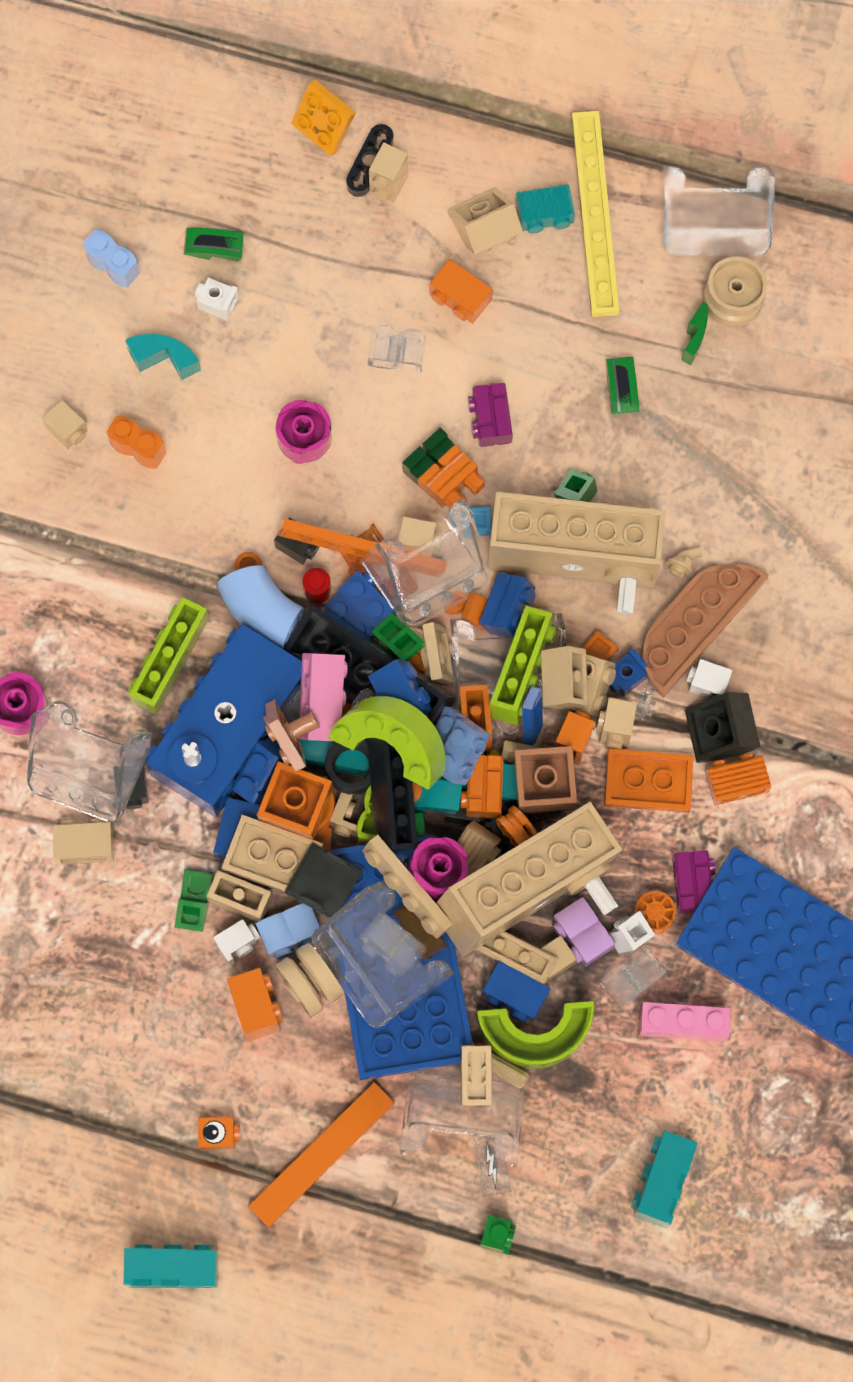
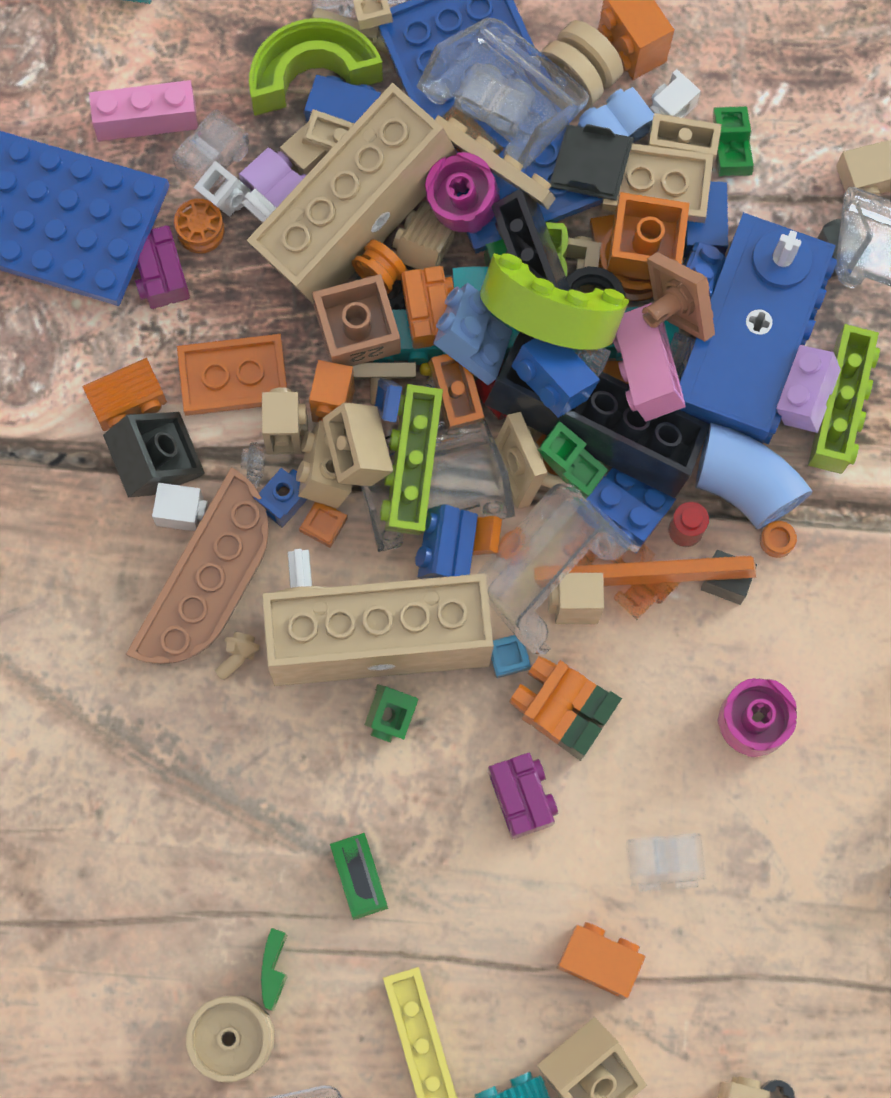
camera: 165 degrees right, 0 degrees up
none -> lavender brick [776,345,841,433]

